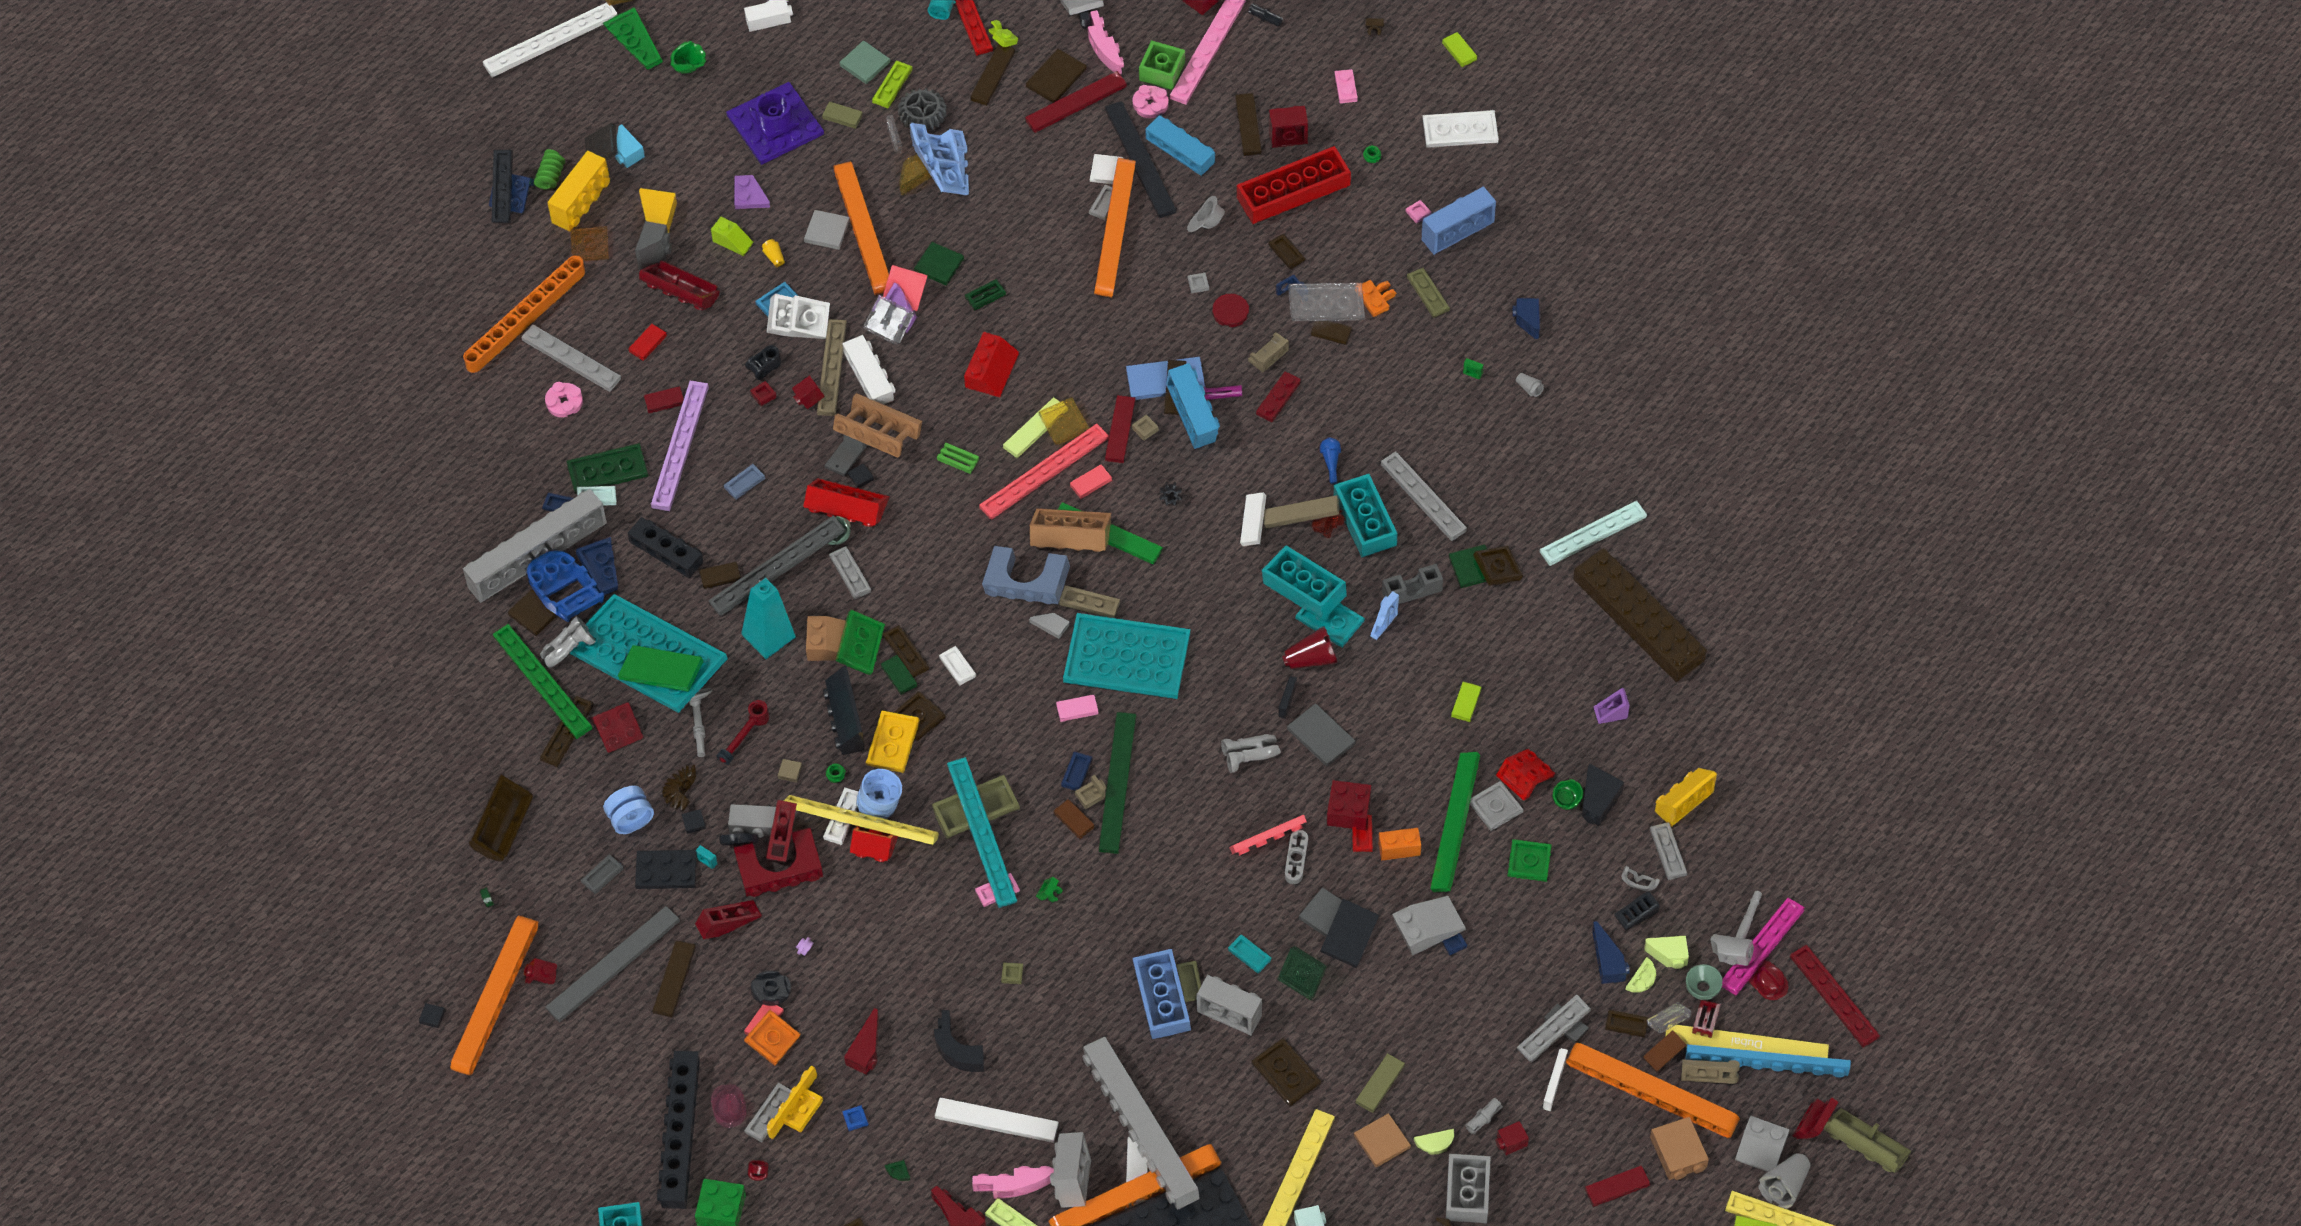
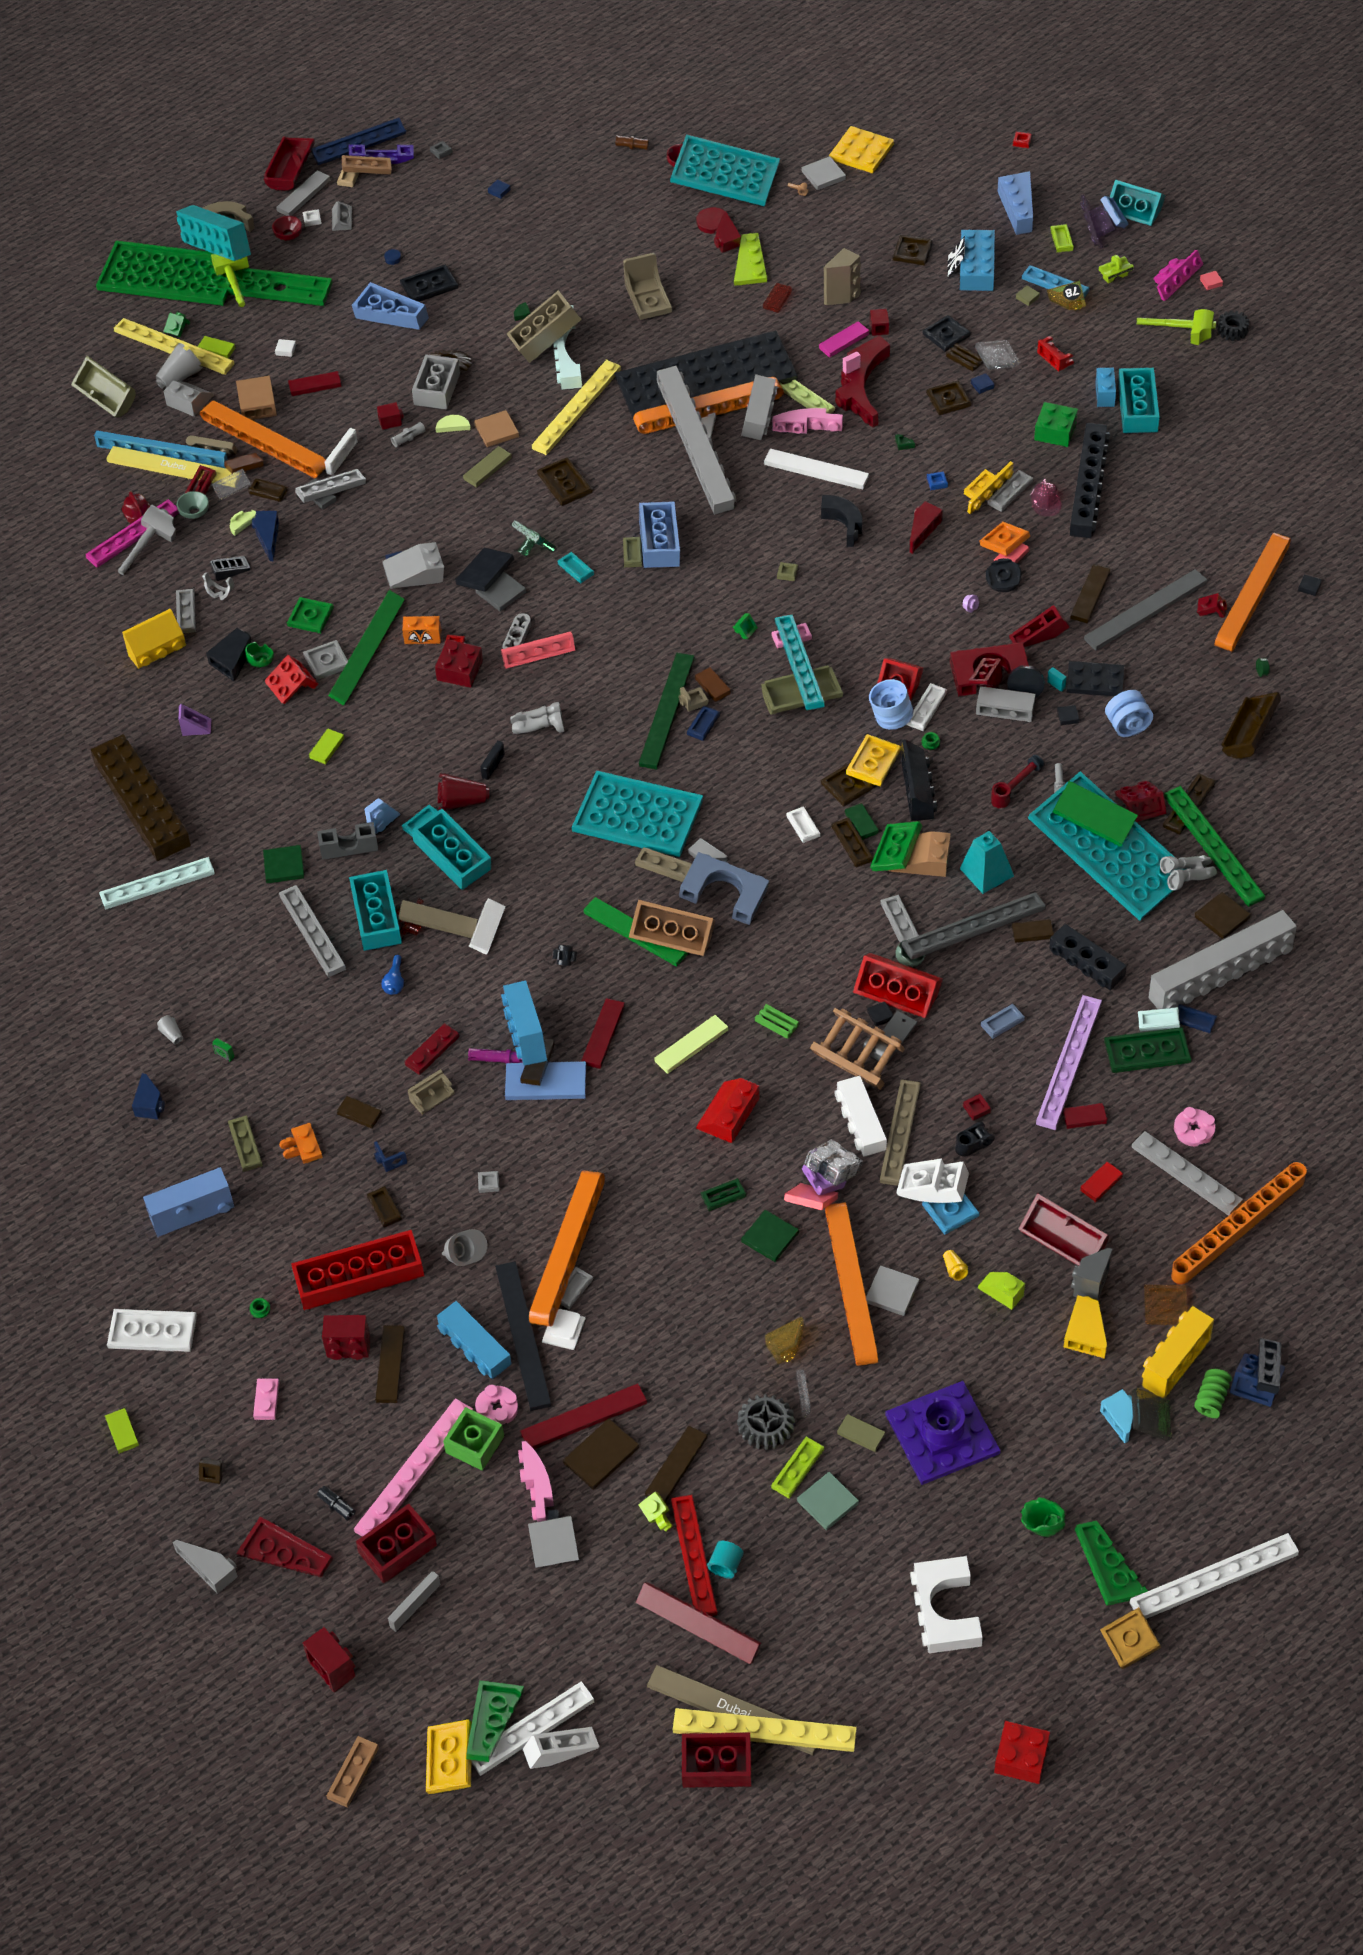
camera: 170 degrees left, 5 degrees down
blue slope [527,551,604,622] -> none
dark blue wing [576,537,618,595] -> none
dark grey tile [581,854,624,894] -> none
dark brown hair [662,765,696,811] -> none
medium lavender wing [735,175,770,209] -> none
dark red tile [748,1160,769,1181] -> none
dark tan tile [778,759,802,783] -> none
light yellow tile [784,795,939,845] -> none
dark red brick [792,375,825,409] -> none
light blue wedge [910,123,969,195] -> none
coral tile [979,424,1109,520] -> none
clear yellow tile [1039,397,1090,445] -> none
bright pink tile [1056,695,1098,722] -> none
coral tile [1070,465,1112,499] -> none
dark tan tile [1132,415,1159,441] -> none
light grey brick [1197,975,1262,1036] -> none
dark red tile [1212,294,1249,327] -> none
dark grey tile [1287,703,1356,767] -> none
clear tile [1288,283,1365,321] -> none
bright pink tile [1406,200,1431,224] -> none
dark brown tile [1473,546,1523,586] -> none
yellowish green slope [1644,936,1689,969] -> none
dark red tile [1790,944,1880,1048] -> none
dark red slope [1792,1097,1838,1139] -> none

